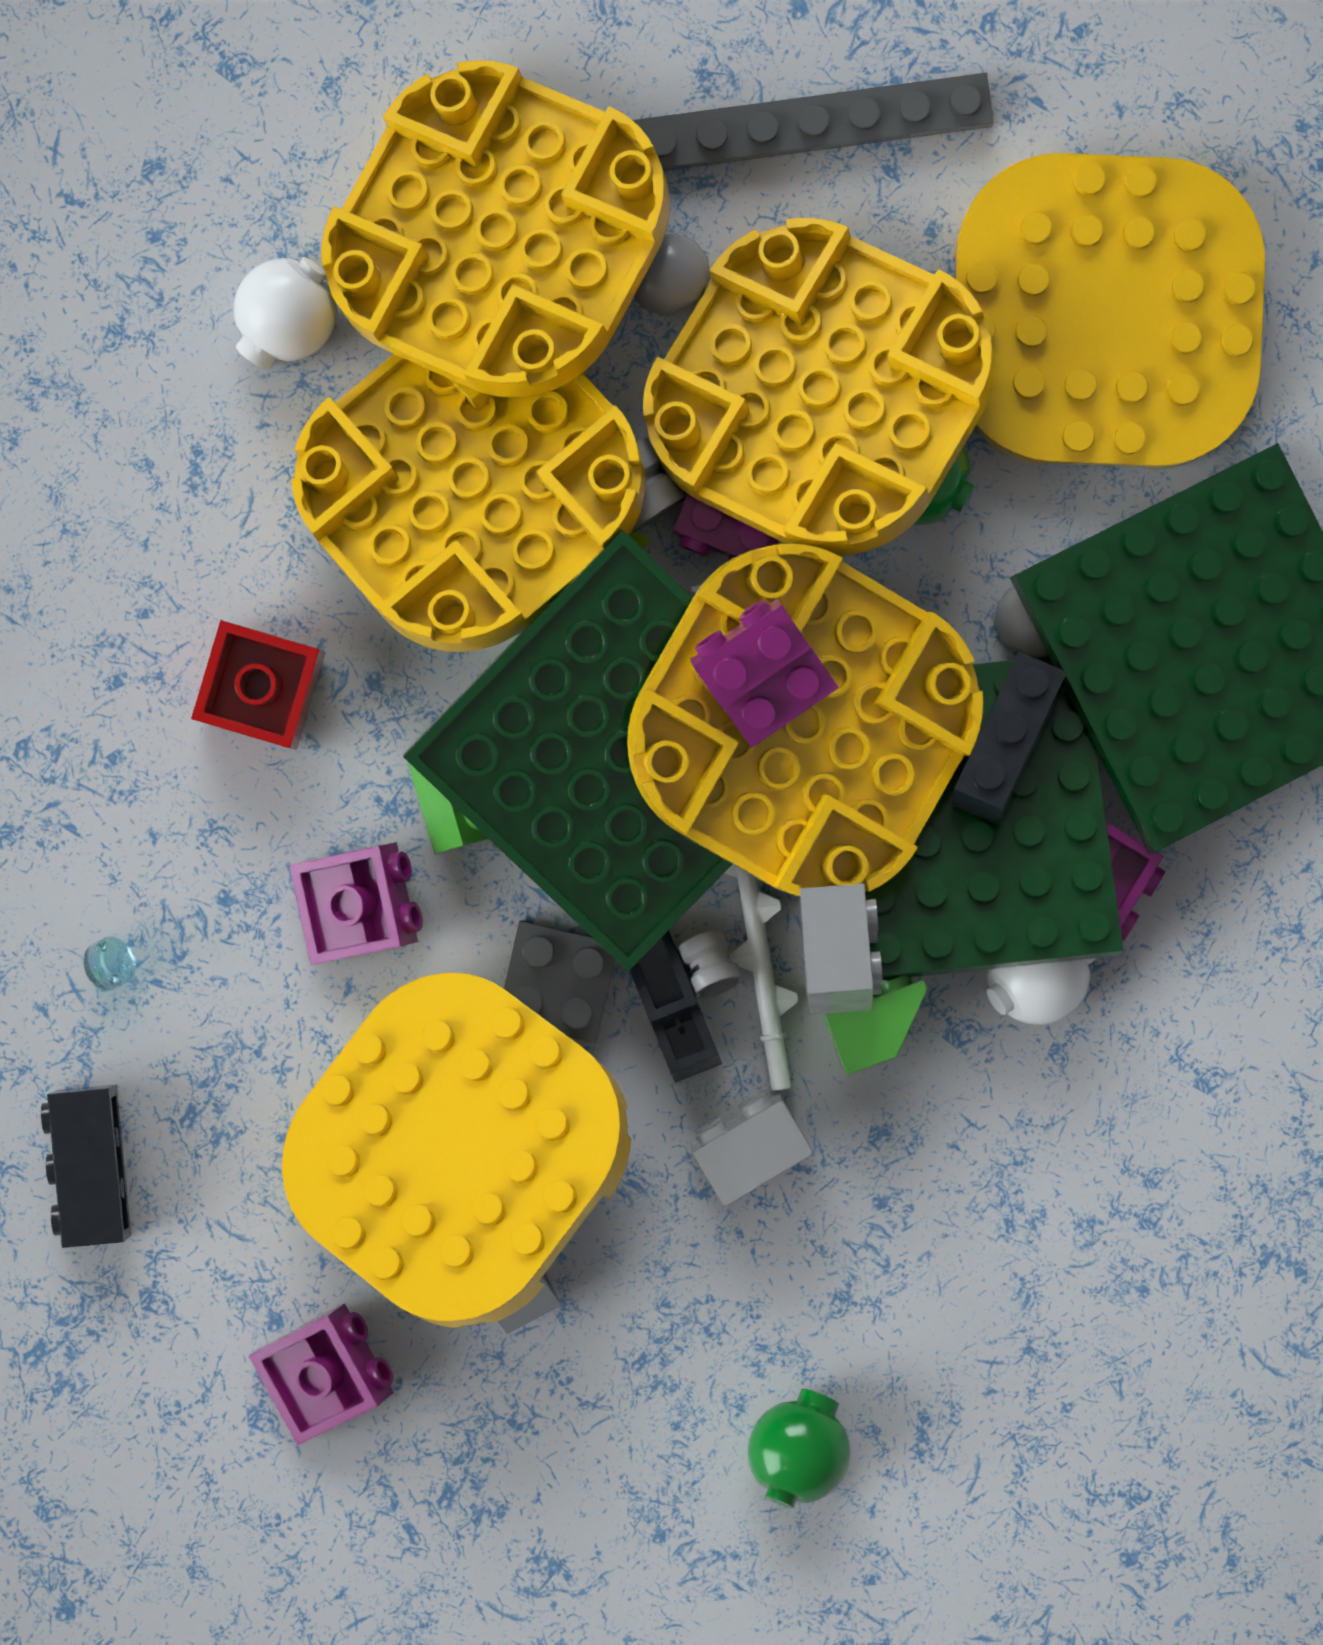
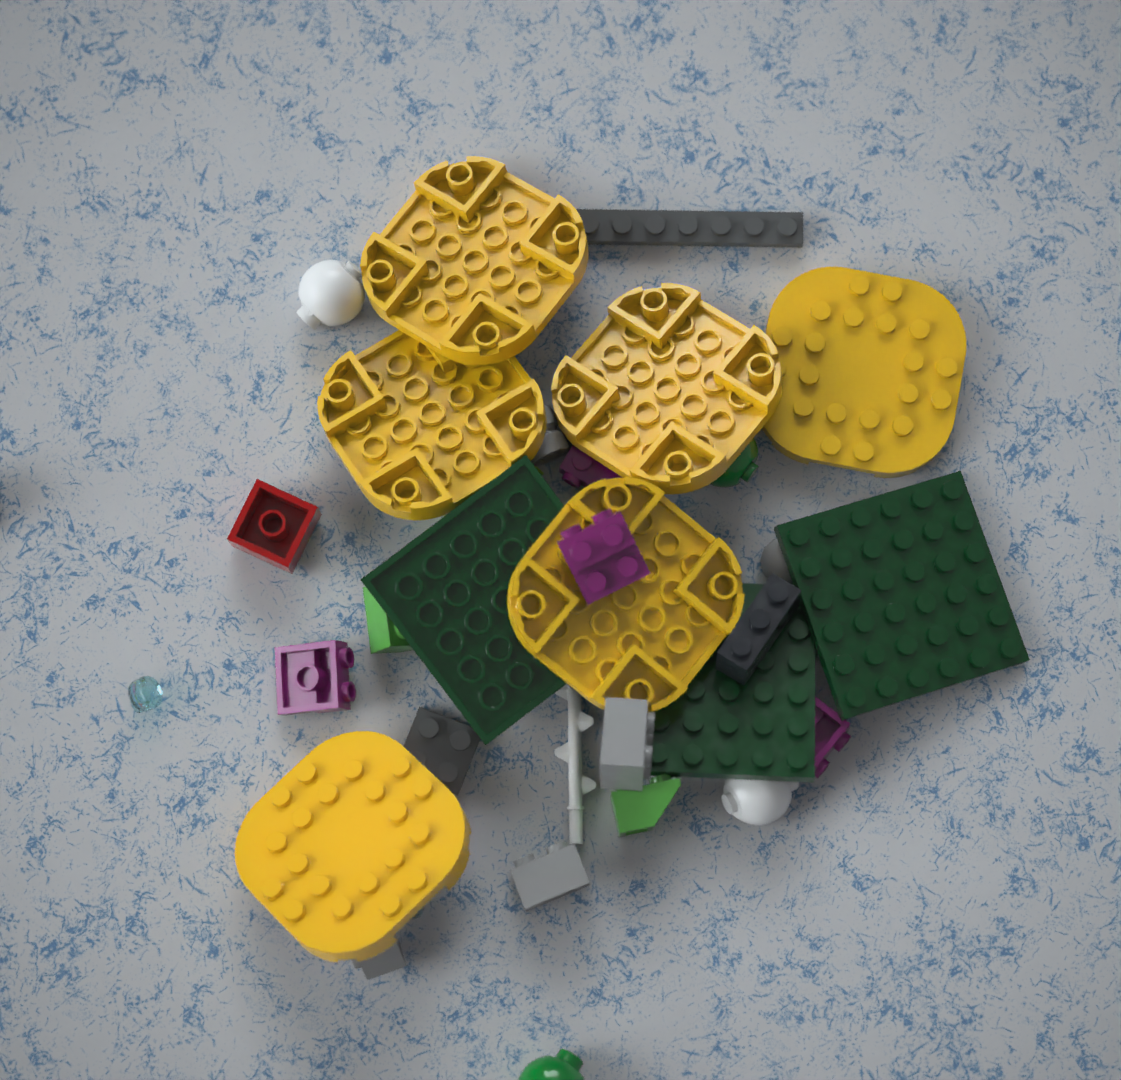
camera: 10 degrees right, 10 degrees down
black brick [41,1084,131,1248] -> none
magenta plate [249,1303,394,1445] -> none
black slope [630,930,722,1083] -> none
light grey hair [634,233,710,316] -> none
light grey wheel [677,930,743,999] -> none

